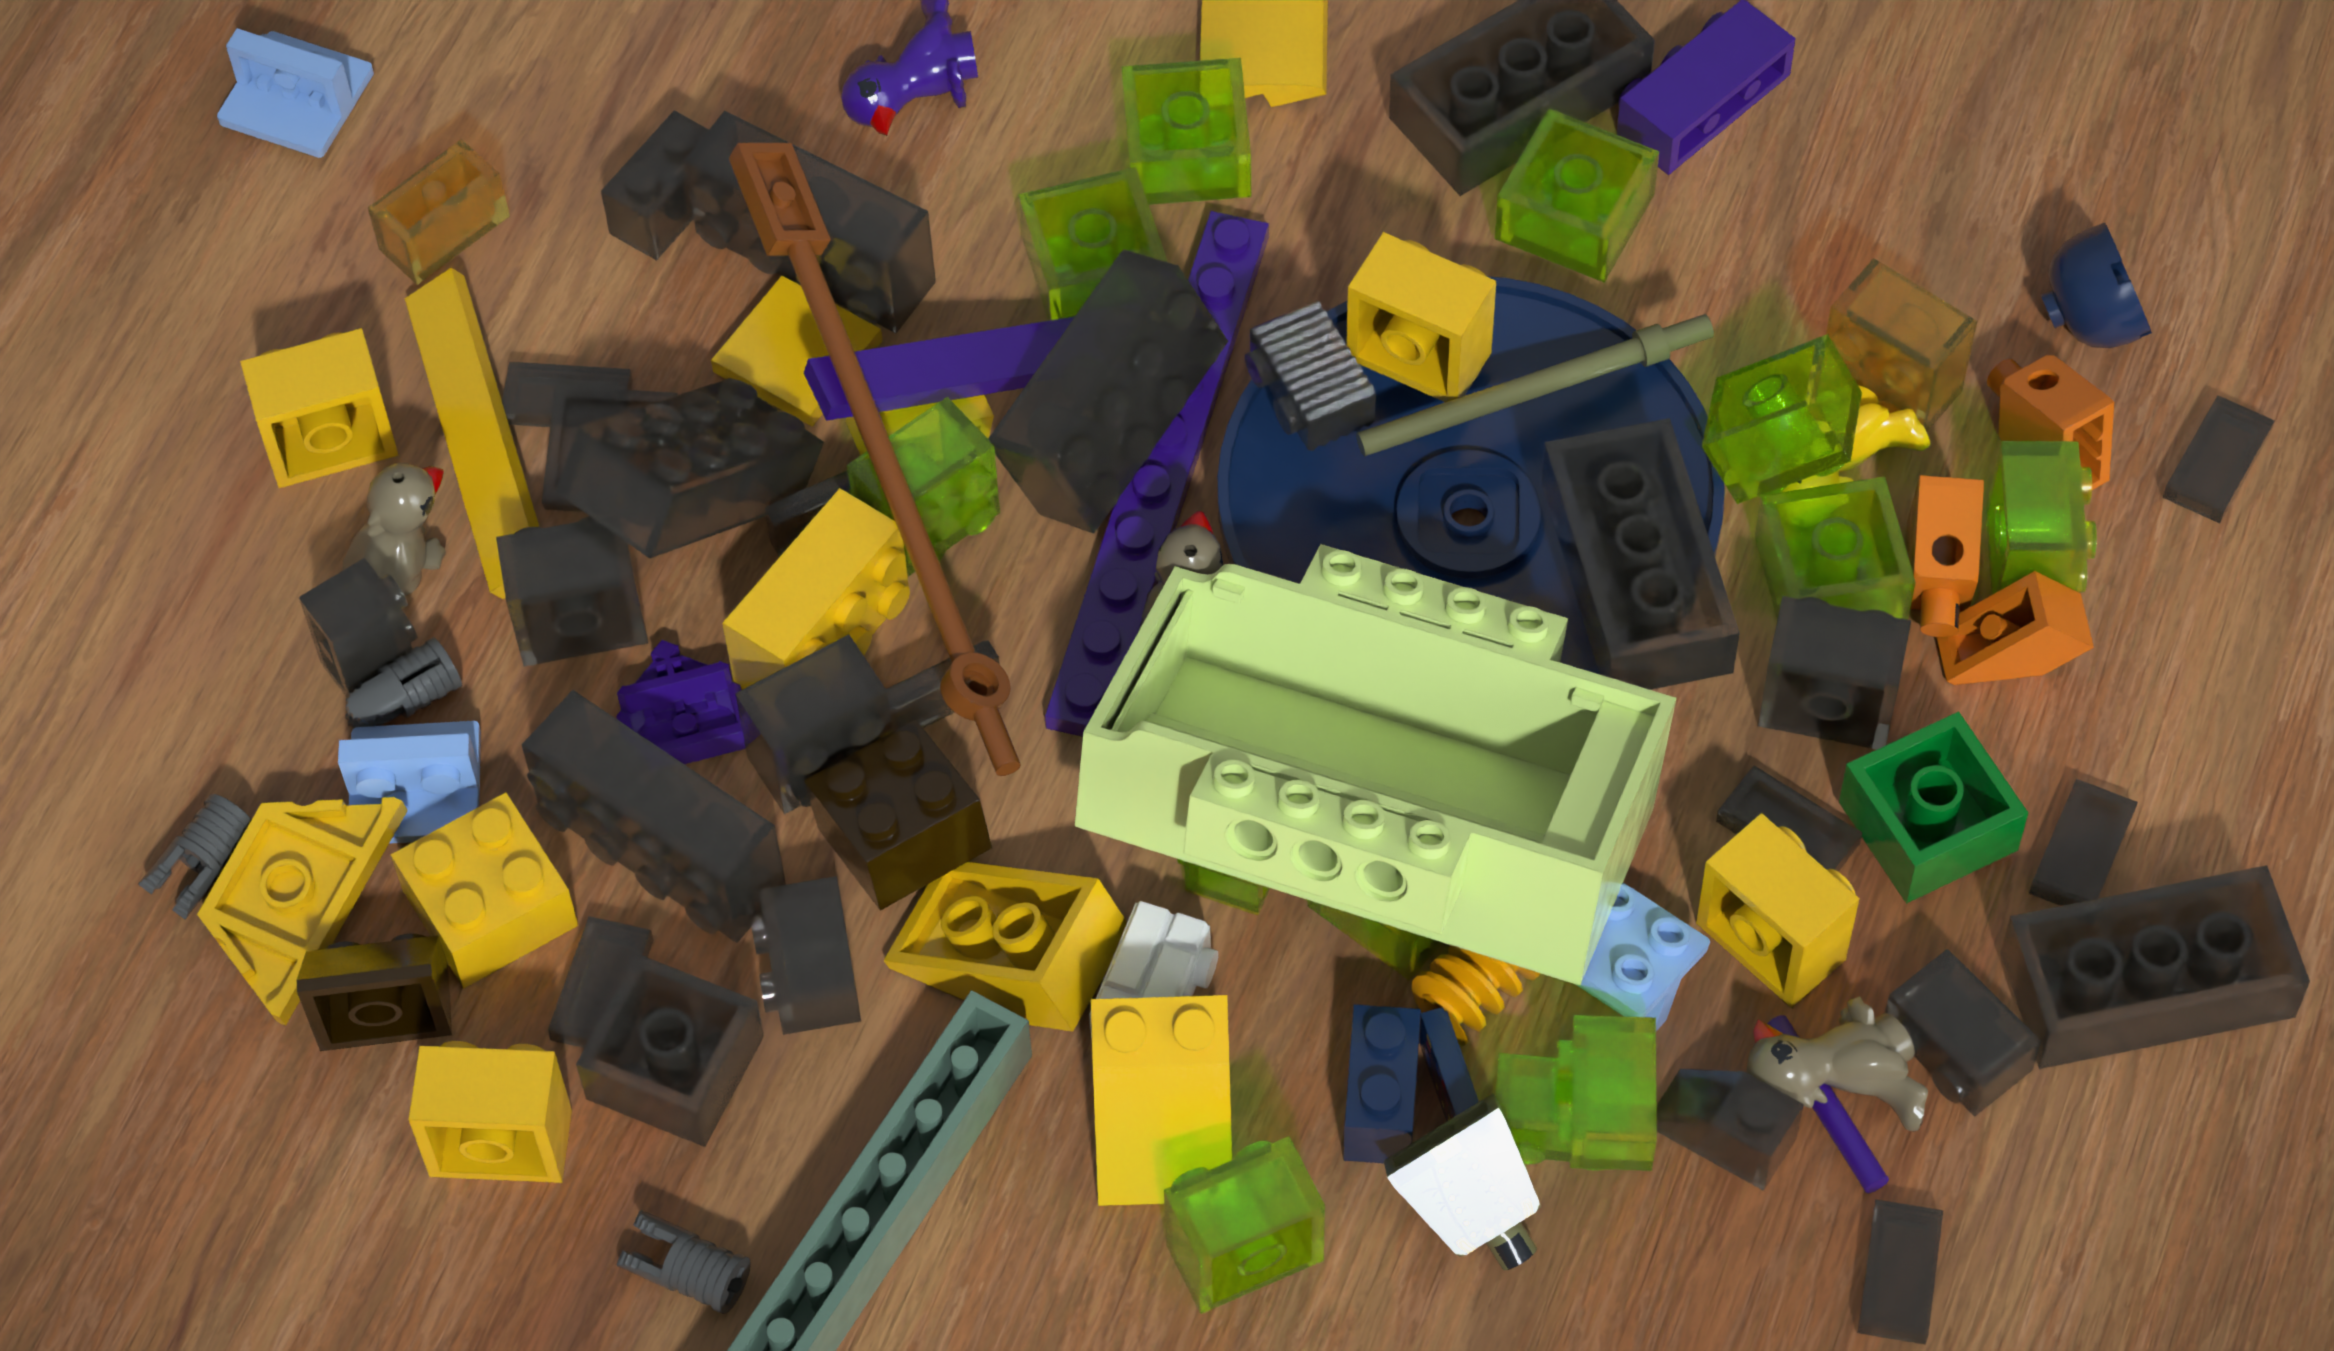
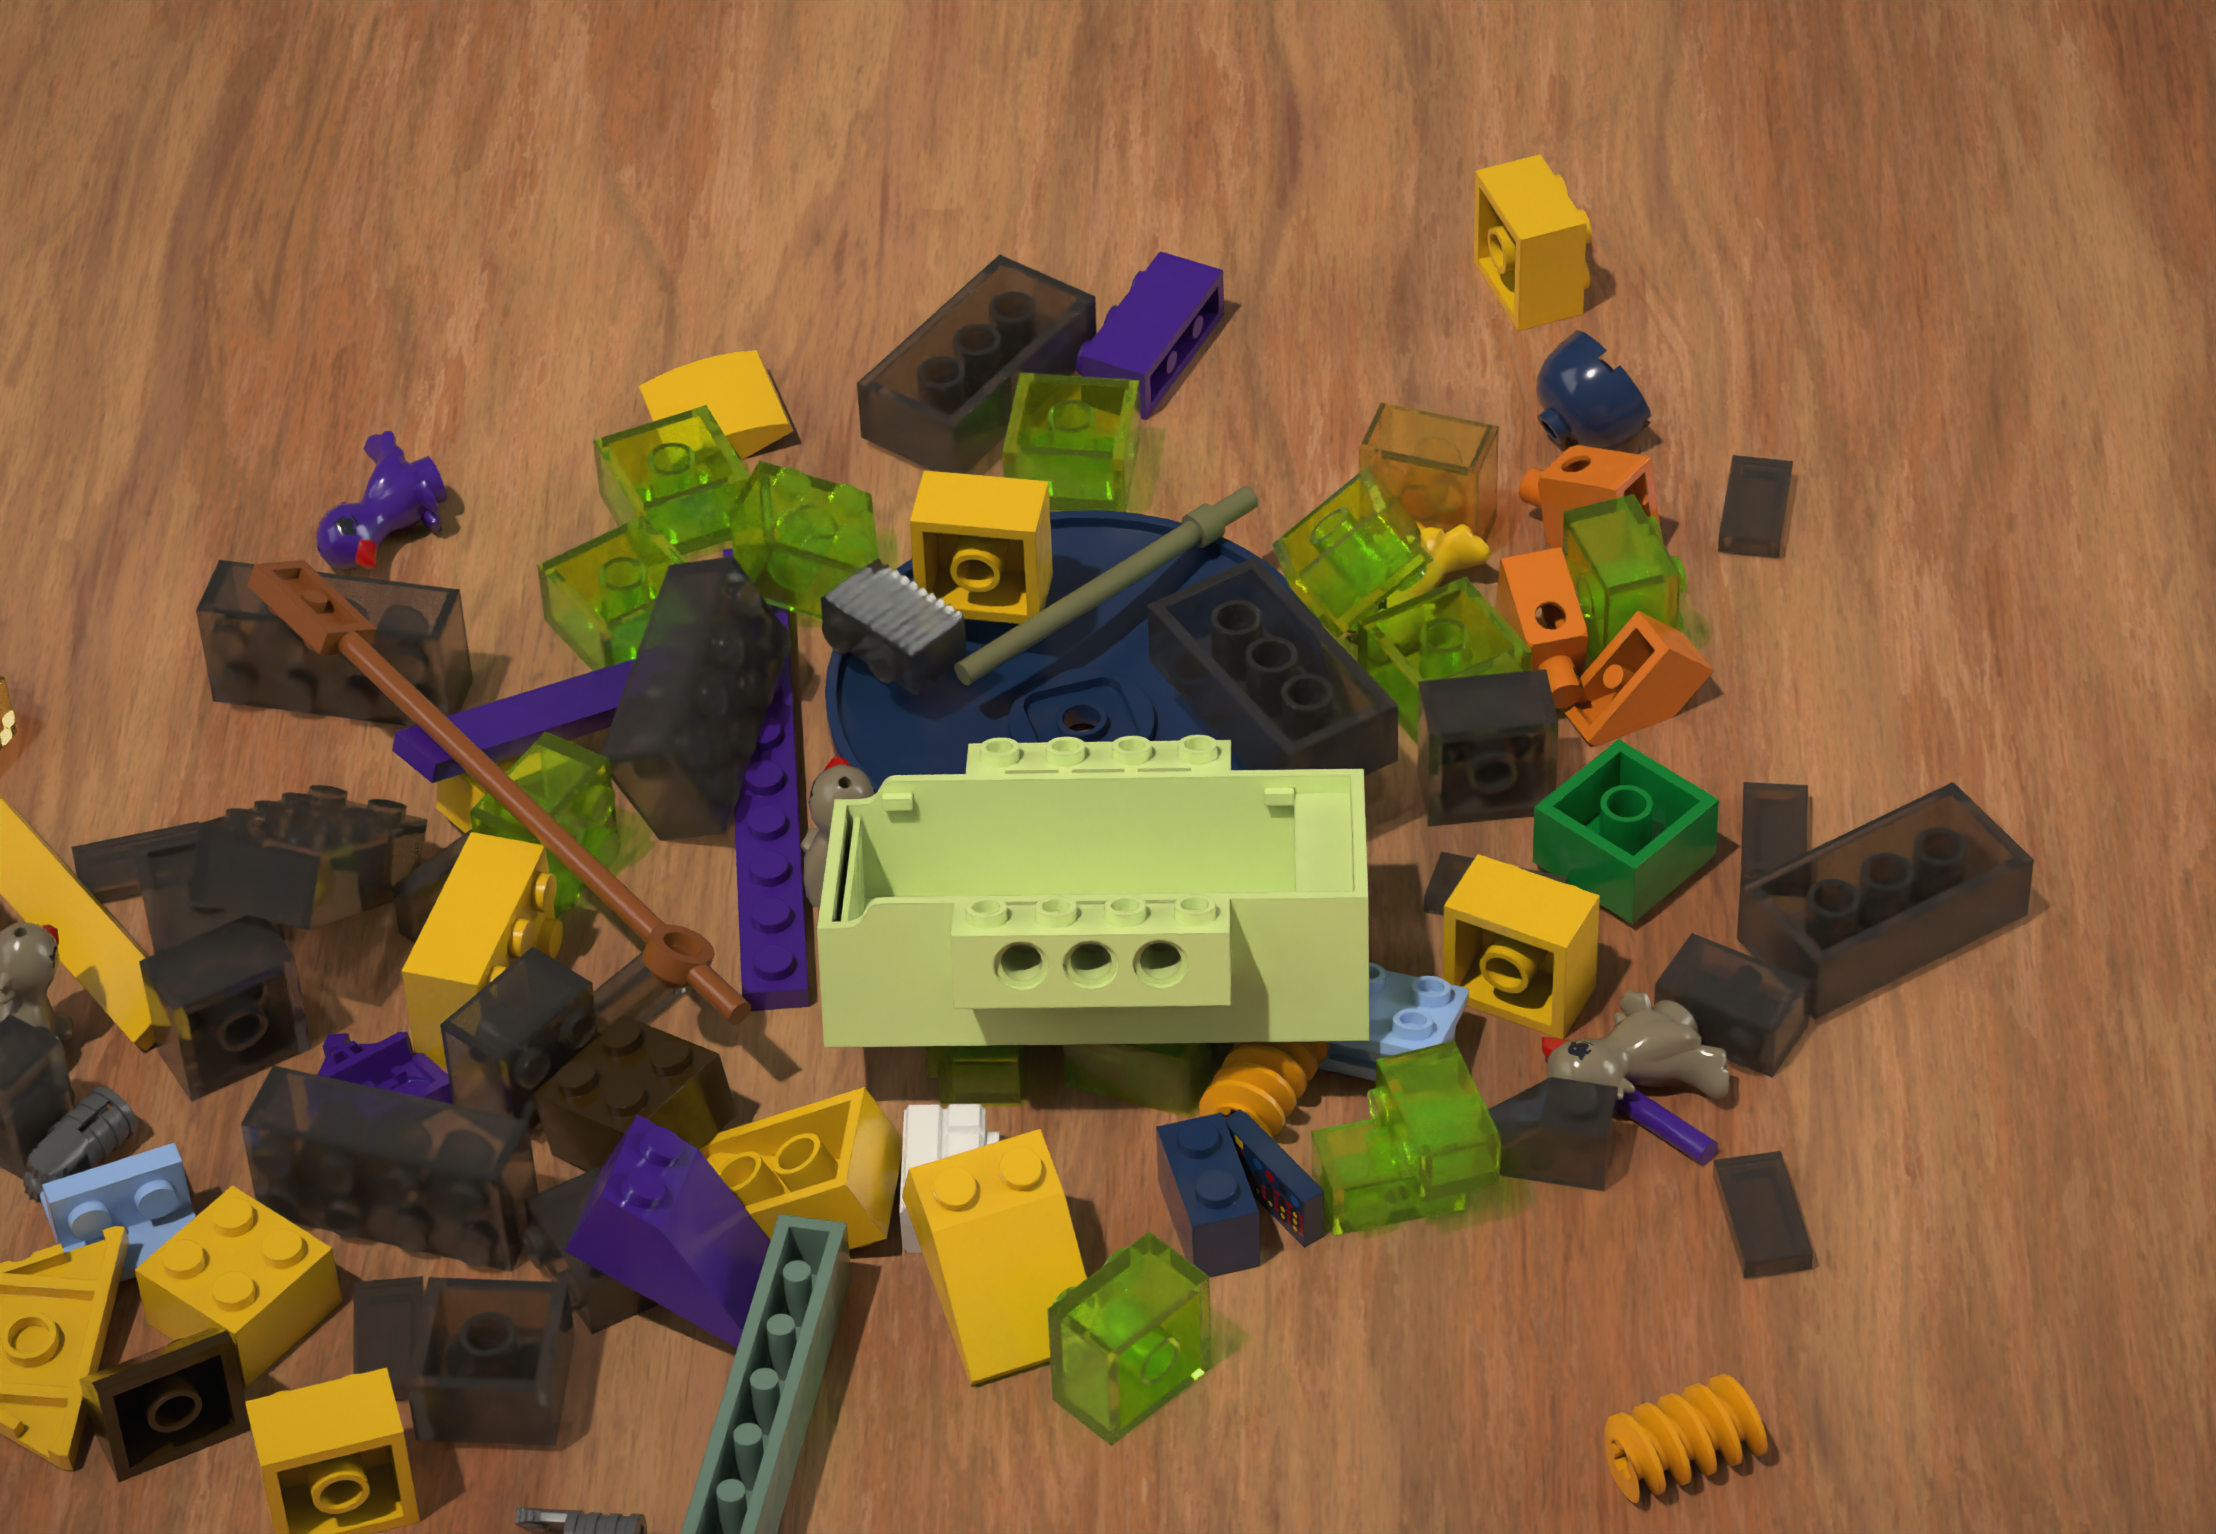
camera: 20 degrees left, 15 degrees down
clear smoke brick [601,110,729,261] -> none
yellow tile [711,276,883,427] -> none
torso [1384,1093,1541,1271] -> none
none -> dark purple slope [564,1114,771,1348]
none -> clear neon green brick [730,460,880,626]
none -> yellow brick [1473,154,1592,331]

